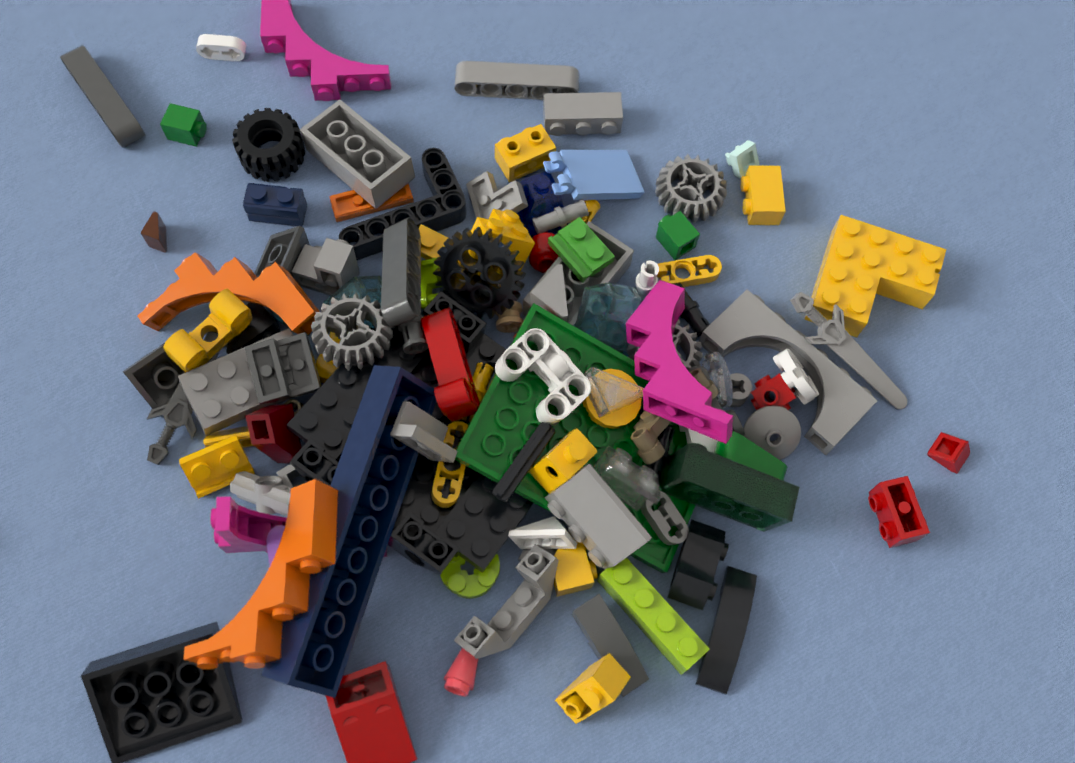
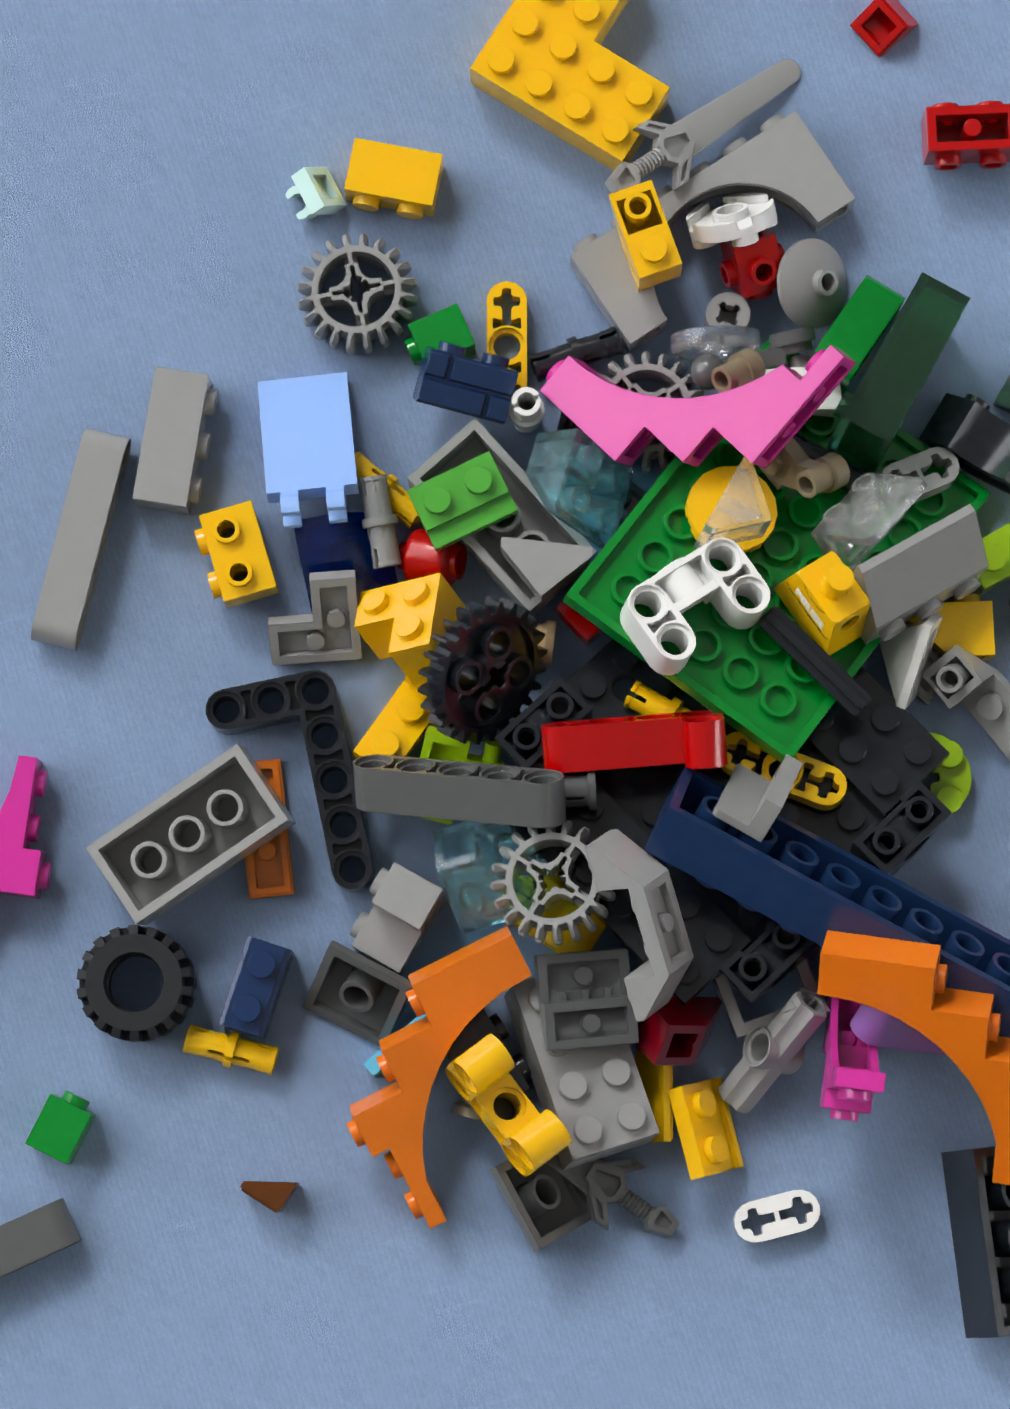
camera: 70 degrees left, 15 degrees up
none -> yellow pin [183,1024,279,1075]
none -> dark blue brick [413,340,518,425]
none -> light grey slope [585,829,694,1022]
none -> yellow slope [608,179,683,291]
none -> white beam [733,1189,820,1243]

